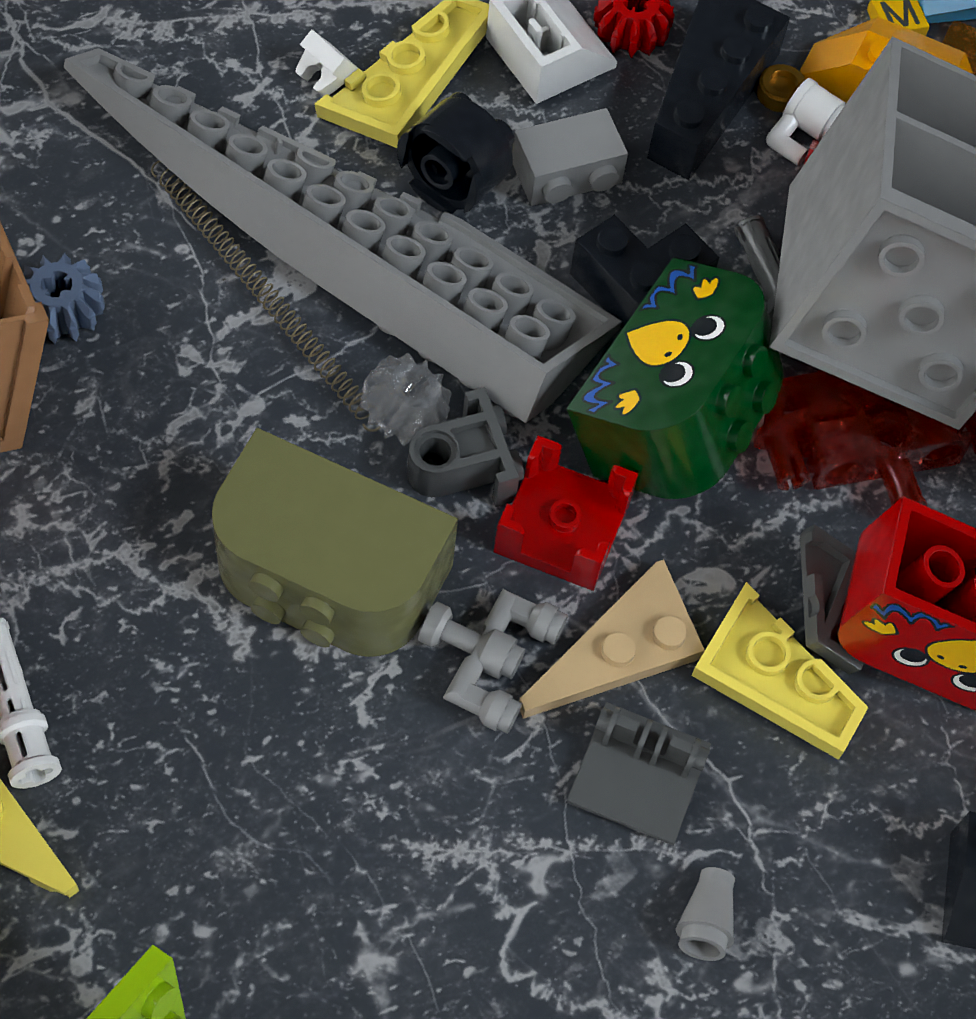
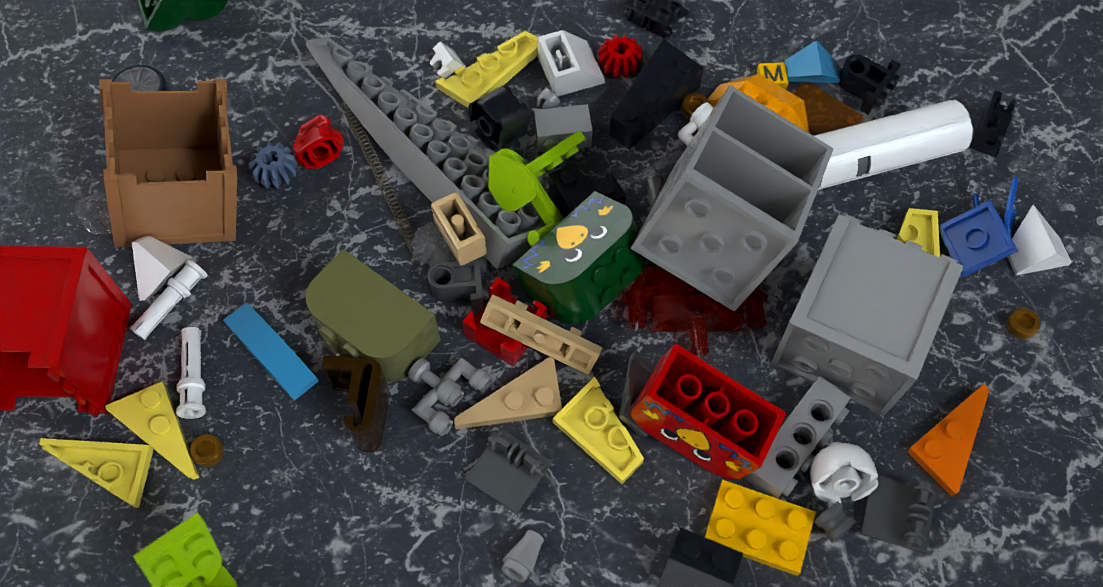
camera: 20 degrees right, 0 degrees up
none -> pearl gold tile [190,434,224,467]
none -> dark azure slope [223,302,319,401]
none -> red piece [293,115,344,170]
none -> dark brown piece [321,353,390,453]
none -> tan brick [431,192,487,266]
none -> tan hinge [480,295,603,375]
none -> lime plate [488,130,585,247]
none -> light grey hinge [537,88,560,109]

